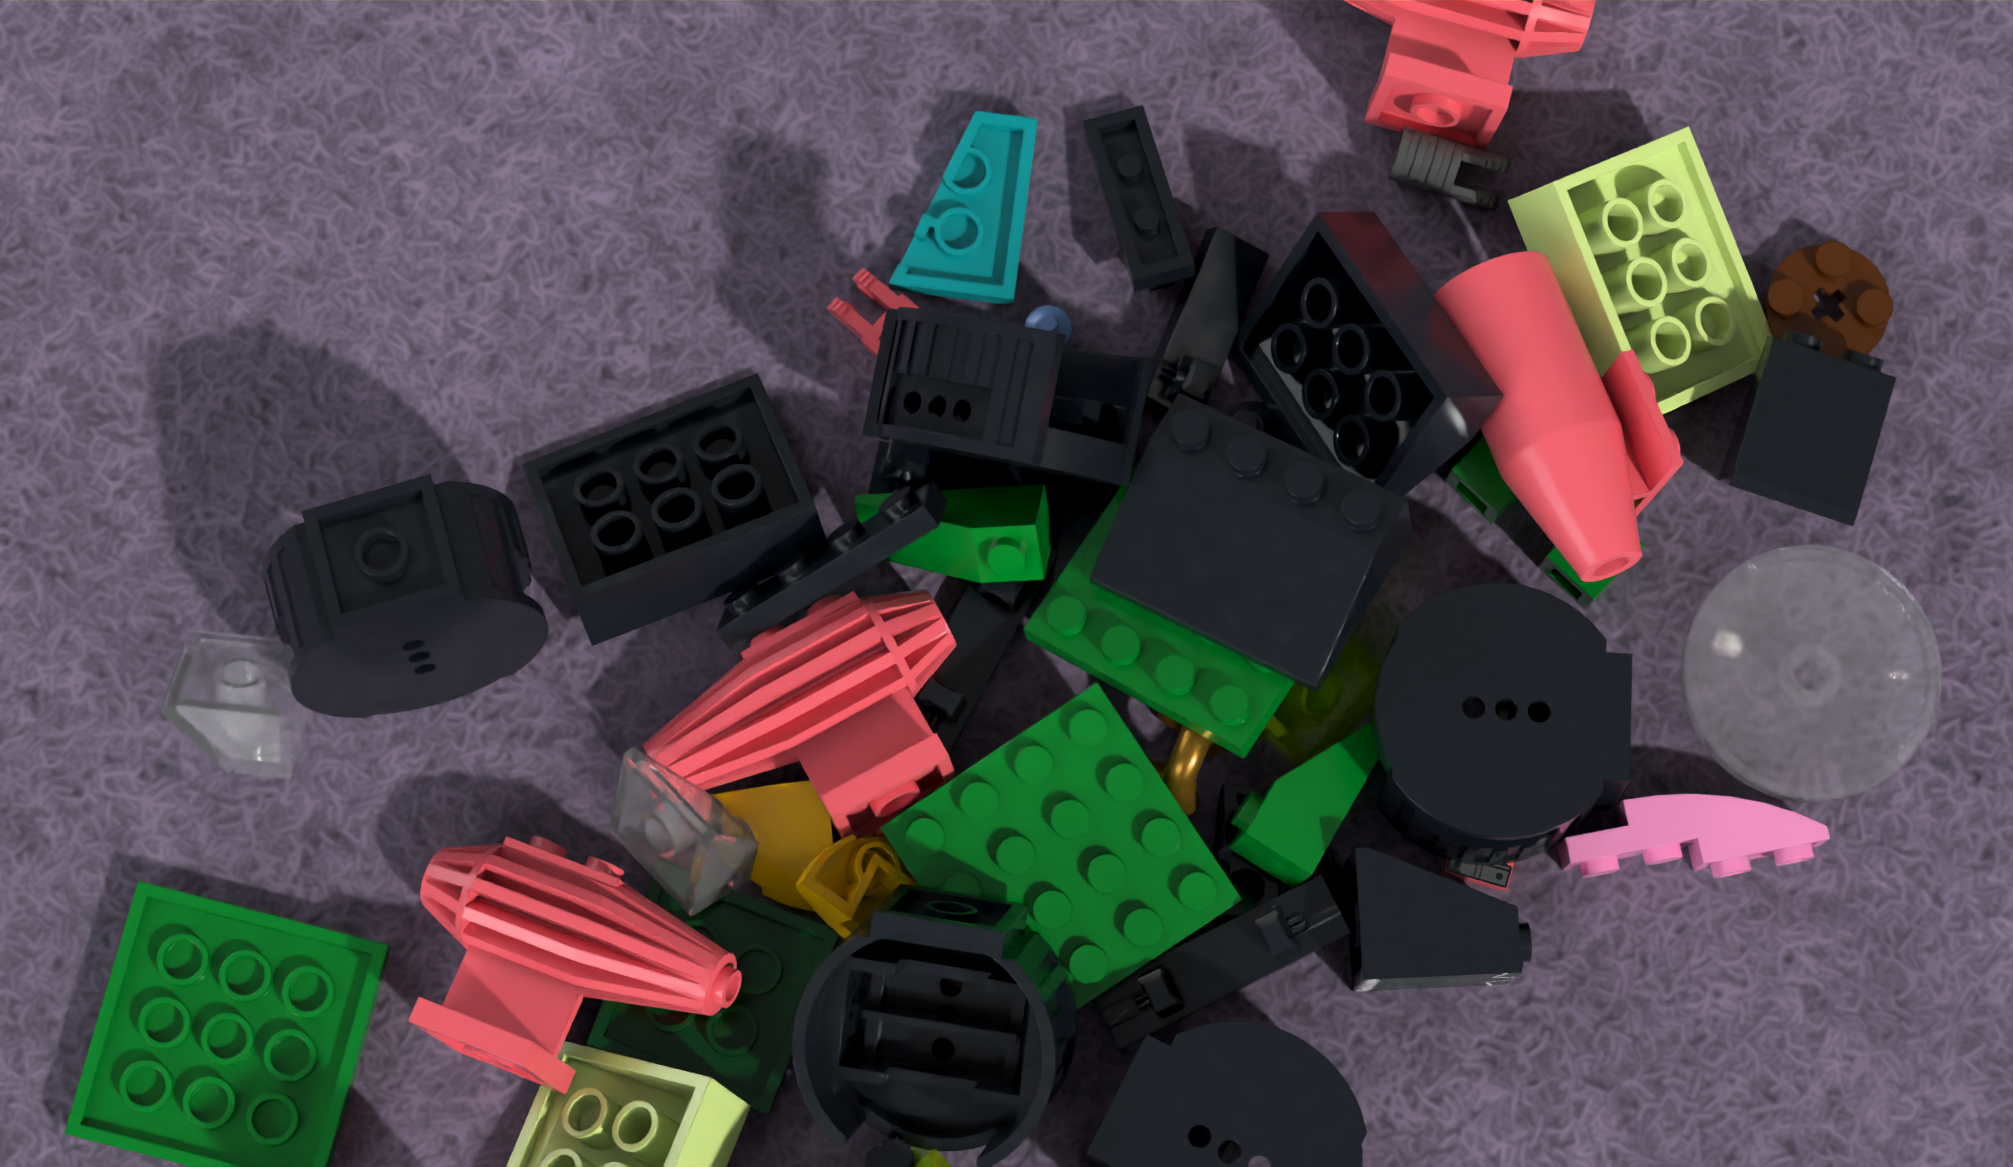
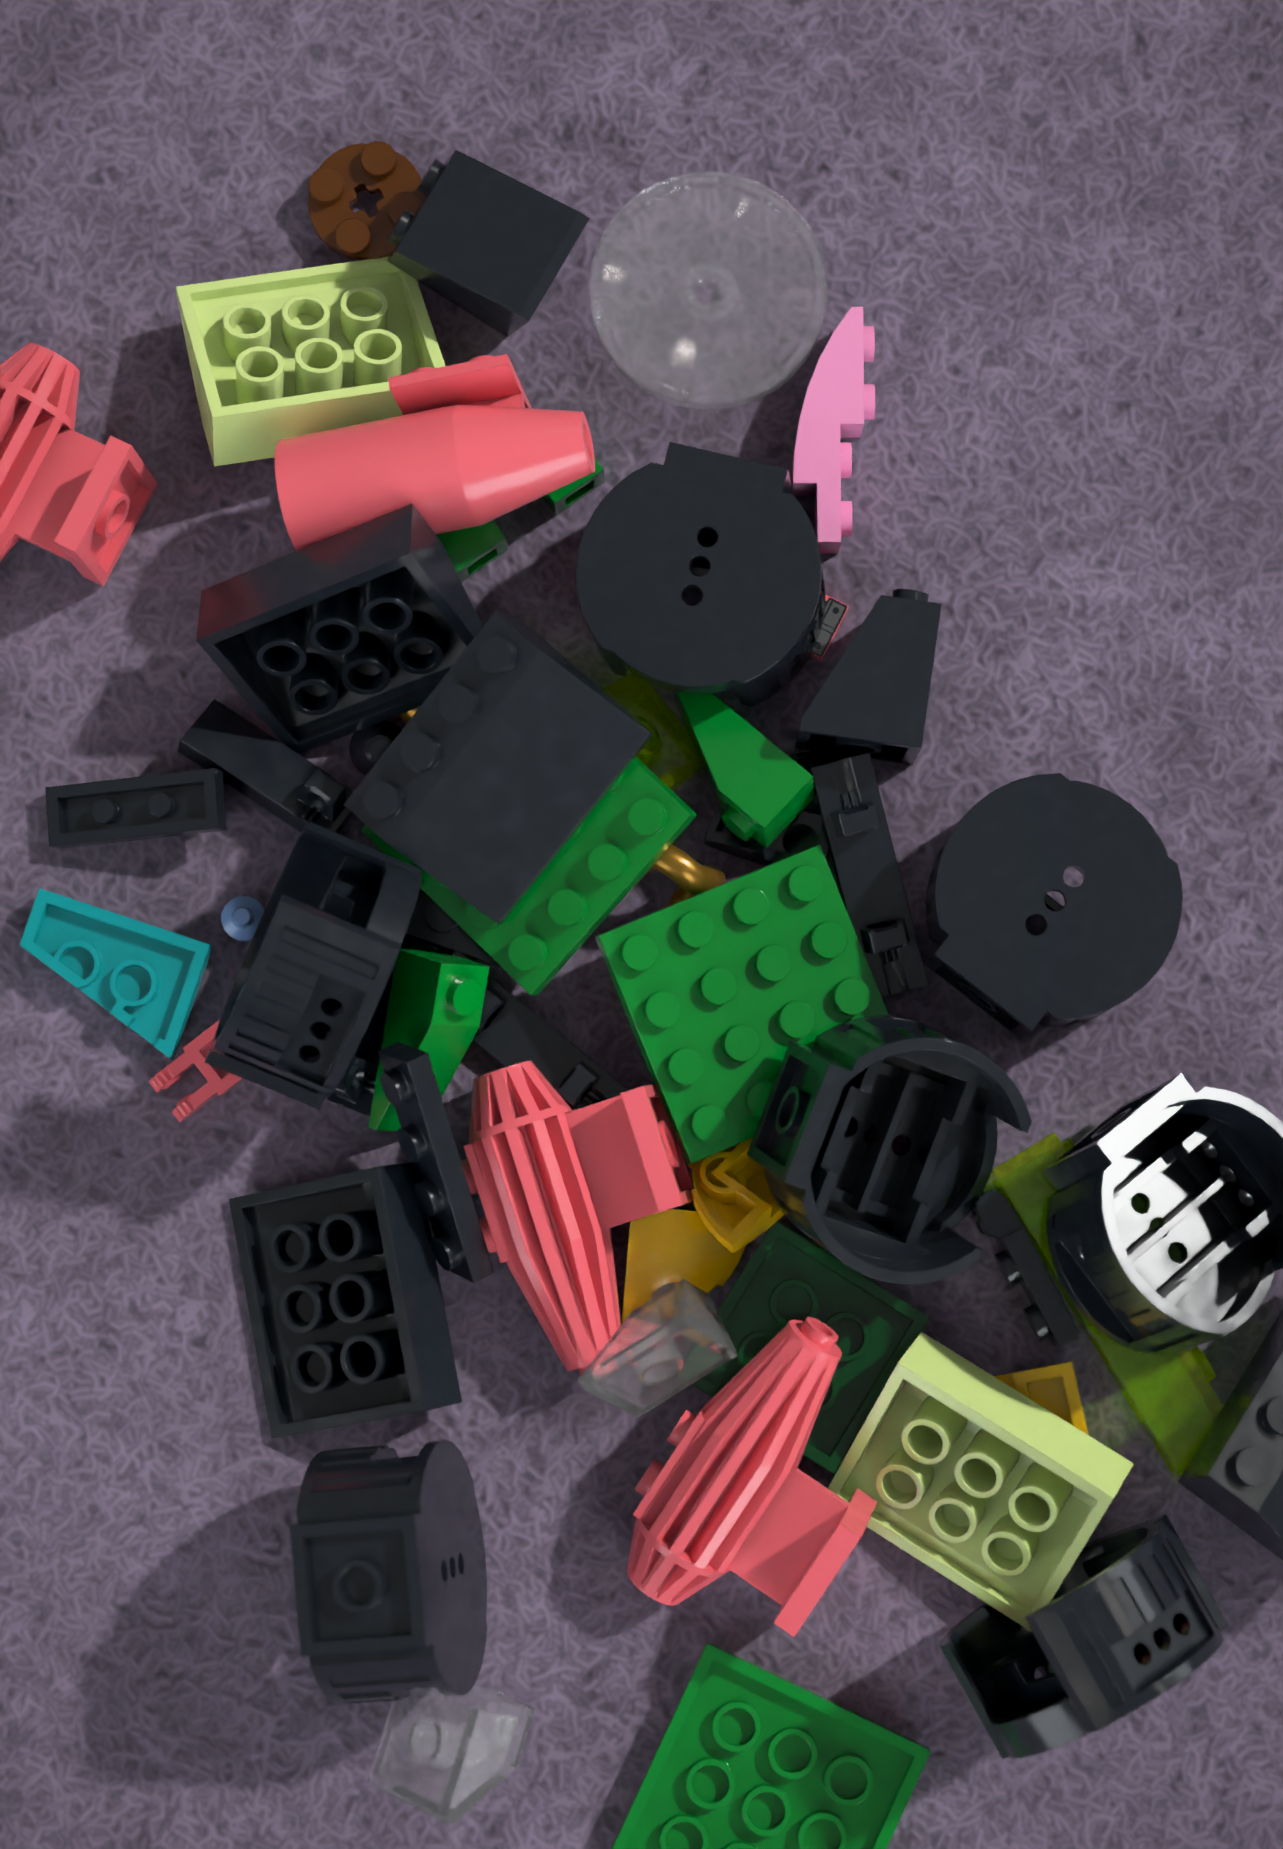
camera: 75 degrees left, 5 degrees up
dark grey hinge [1388,125,1513,212] -> none

